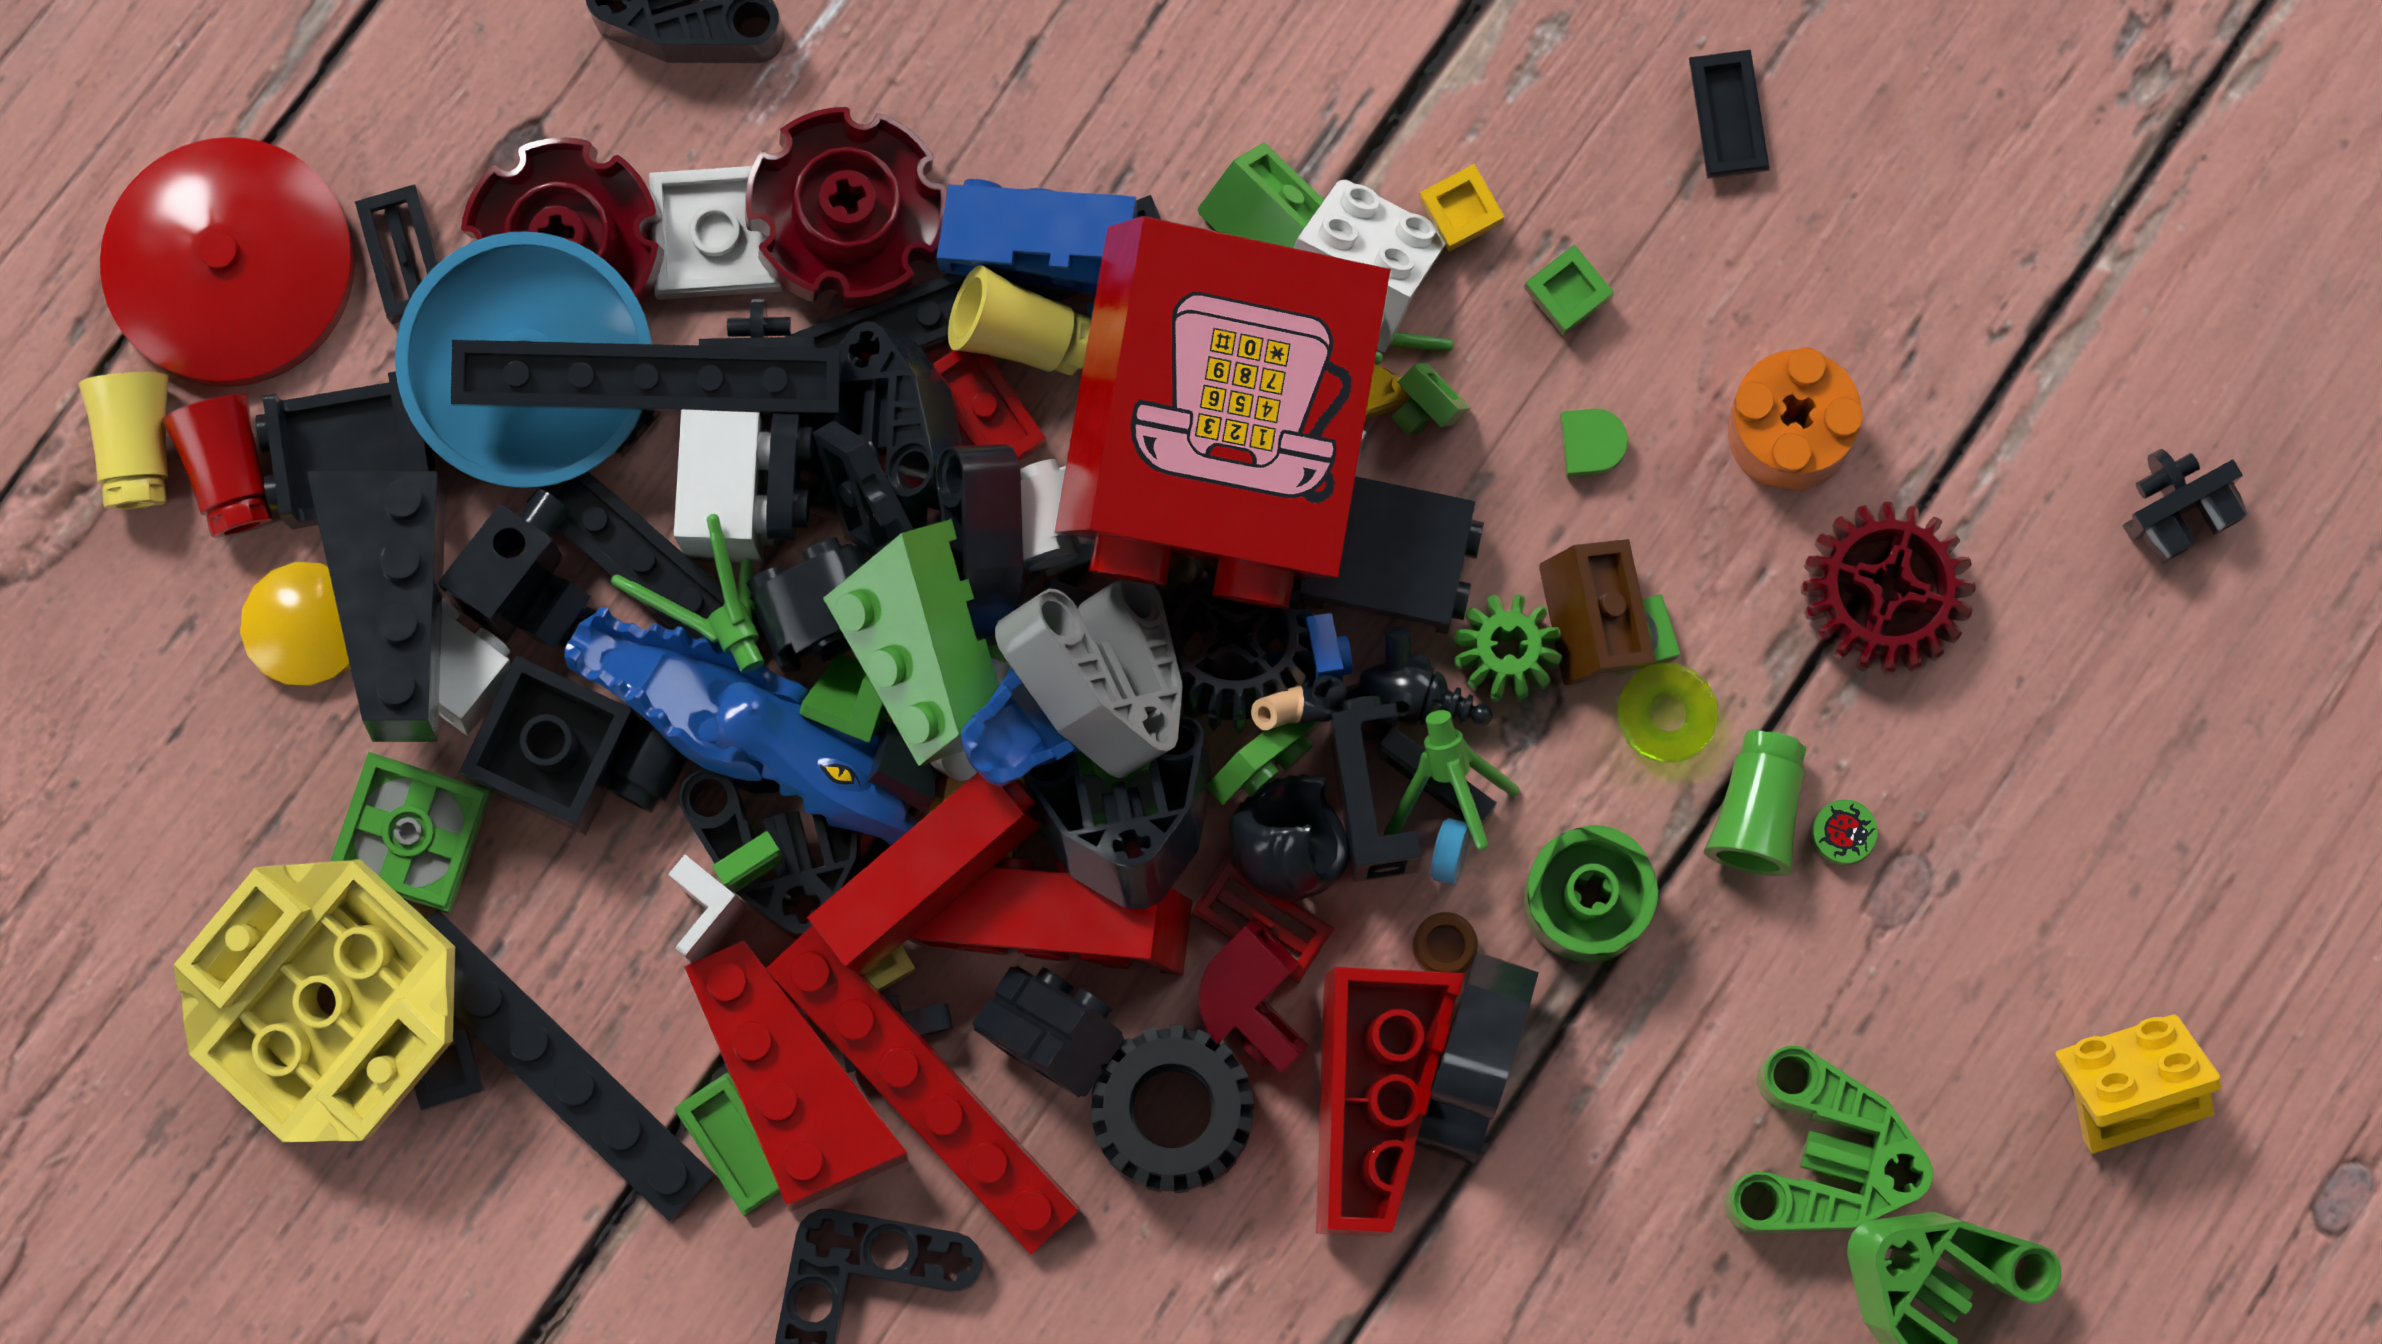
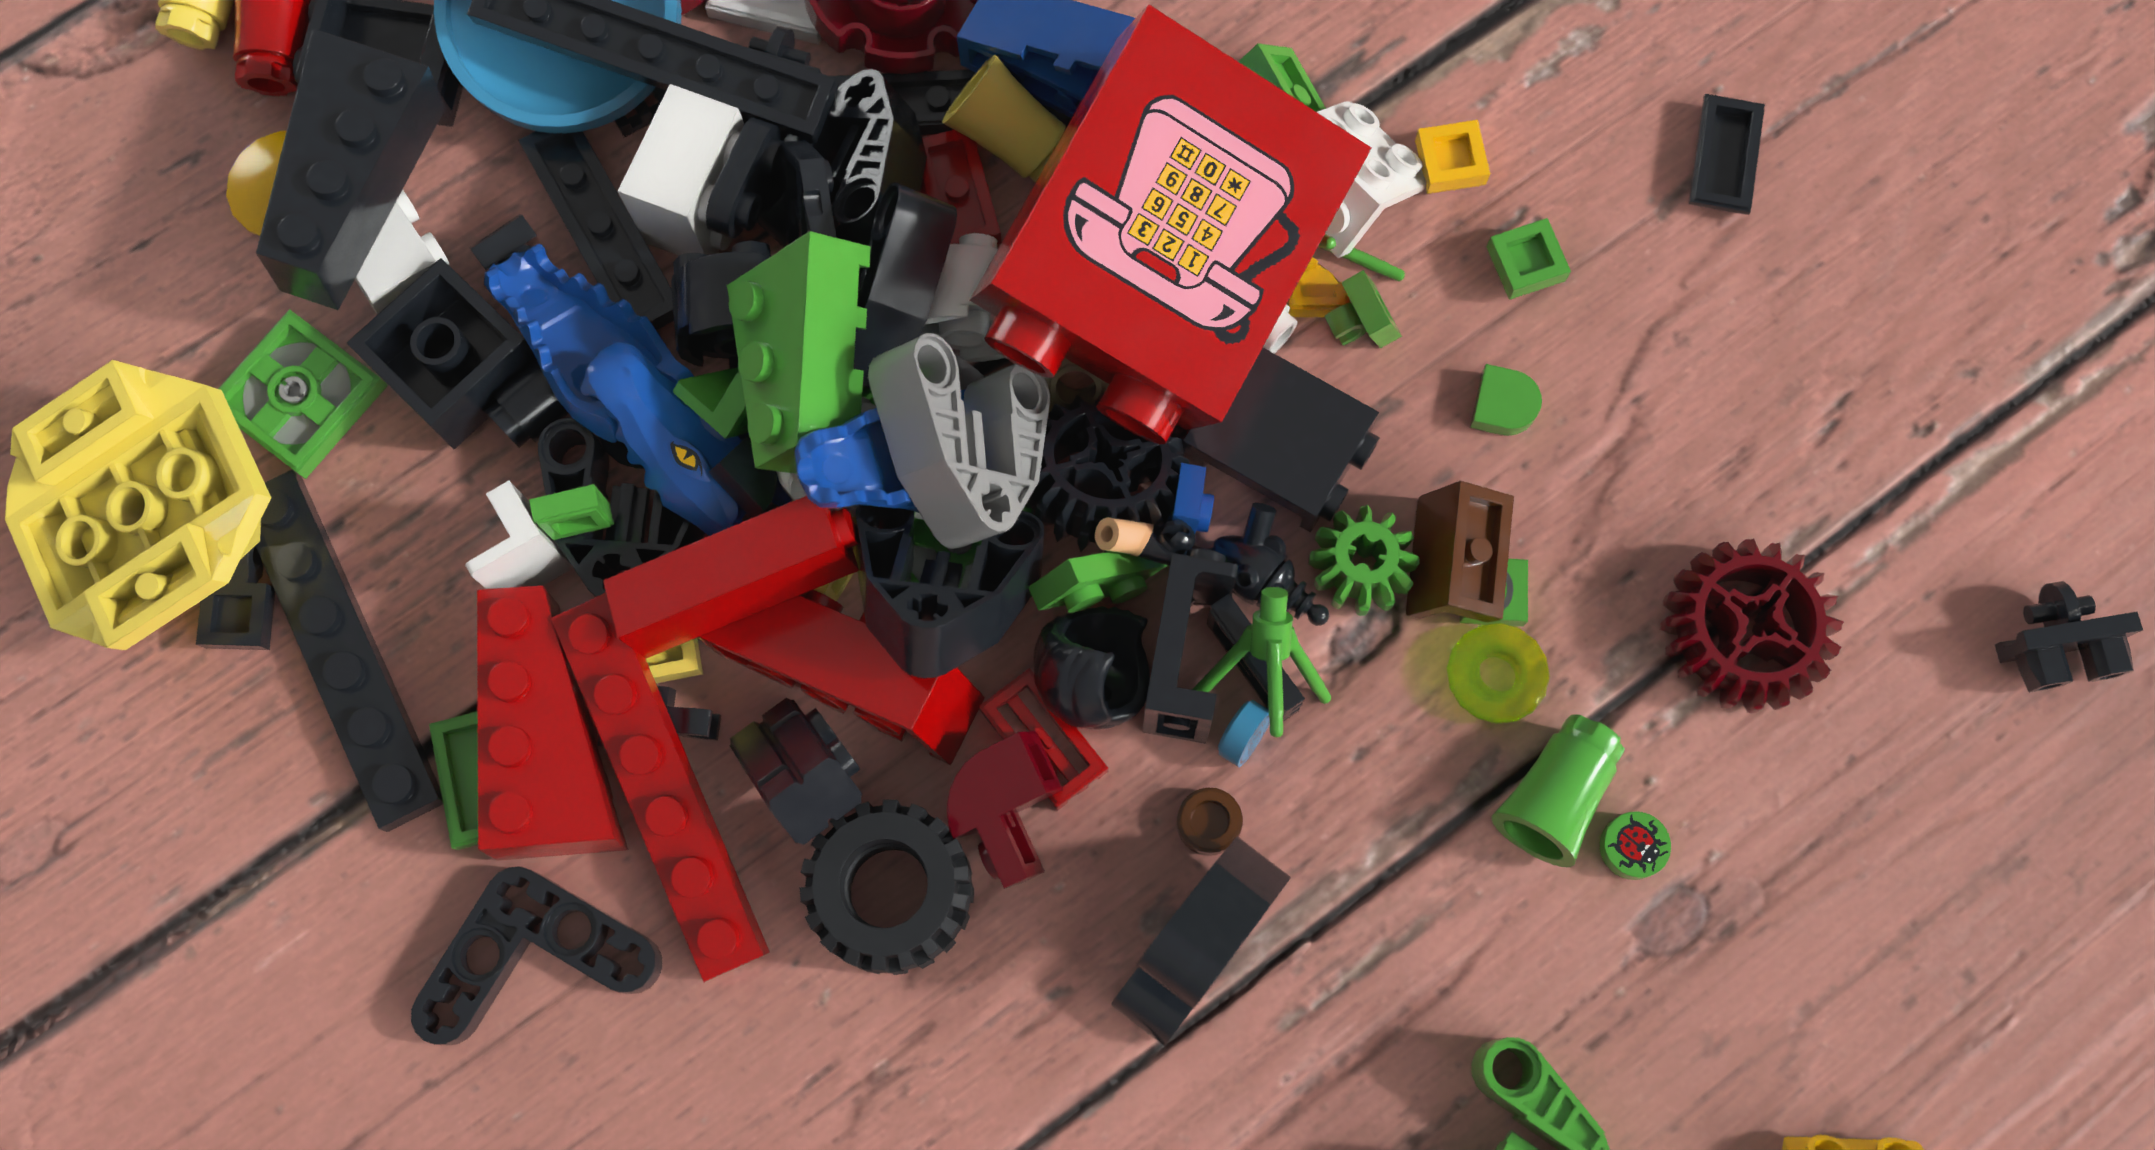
camera: 20 degrees right, 5 degrees down
black torso [438,488,570,643] -> none
bright green plant [611,514,764,673] -> none
red wedge [1316,967,1465,1237] -> none
bright green brick [1523,825,1658,963] -> none
orange brick [1728,347,1863,490] -> none

